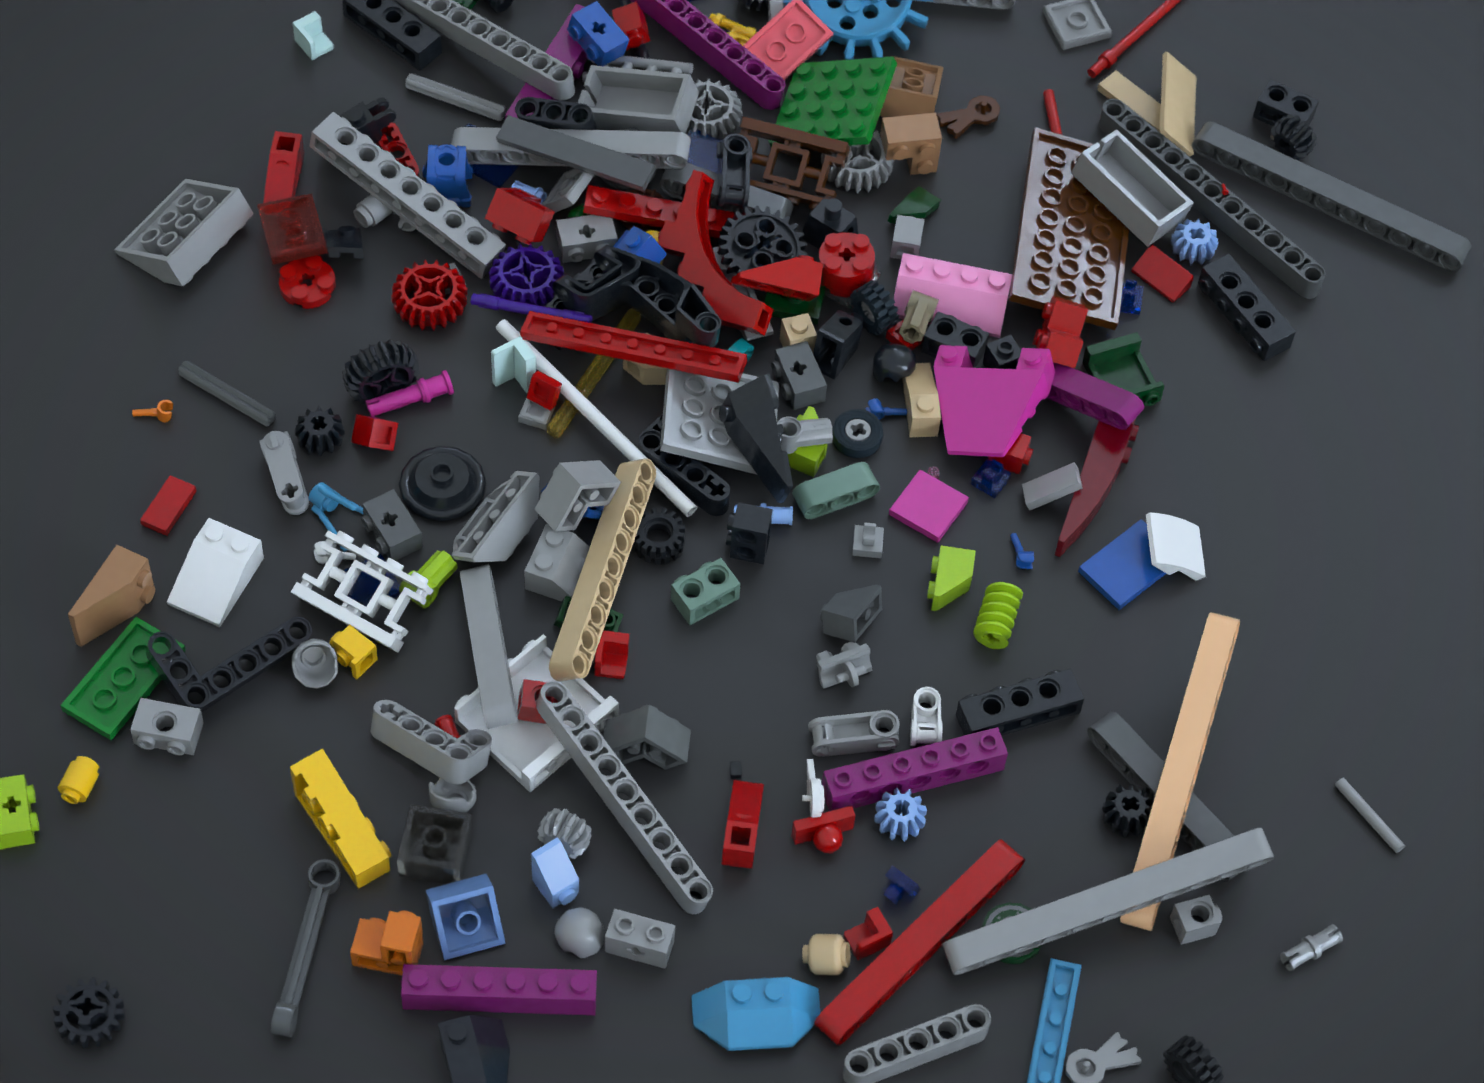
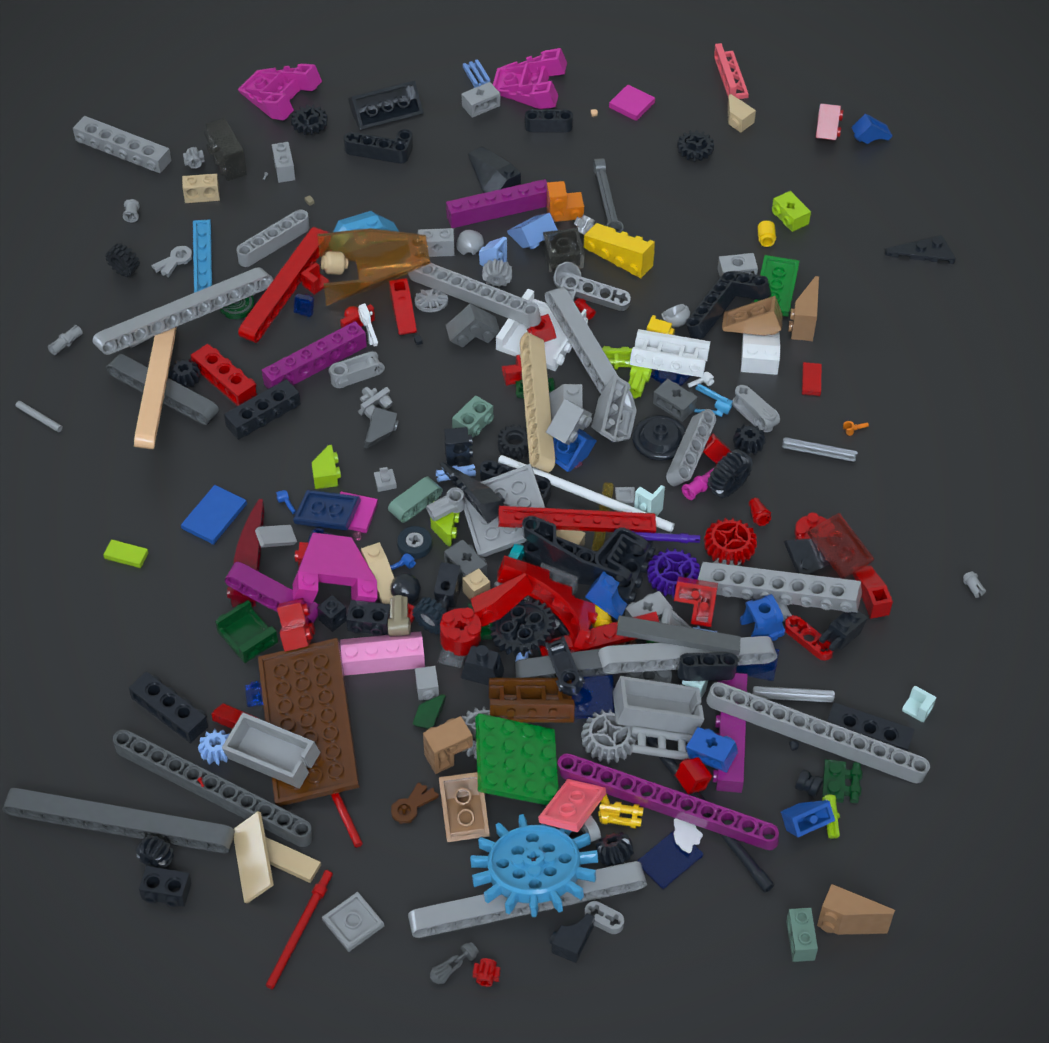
camera: 165 degrees right, 5 degrees down
light grey slope [114,179,254,286] -> none
red plate [526,371,562,411] -> none
light blue gear [874,788,927,842] -> none
white piece [910,687,943,746] -> none
lime piece [973,582,1023,649] -> none
white slope [1146,512,1206,581] -> none
none -> lime tile [103,539,149,568]
none -> red brick [191,344,257,406]
none -> dark blue tile [293,490,361,531]
none -> clear orange windscreen [317,228,430,306]
none -> light grey wheel [415,288,448,312]
none -> light grey gear [574,214,595,235]
none -> lime hips [602,346,632,370]
none -> light grey beam [666,409,716,486]
none -> medium nougat slope [722,296,783,336]
none -> red cone [749,498,771,526]
none -> light grey pin [963,571,986,598]

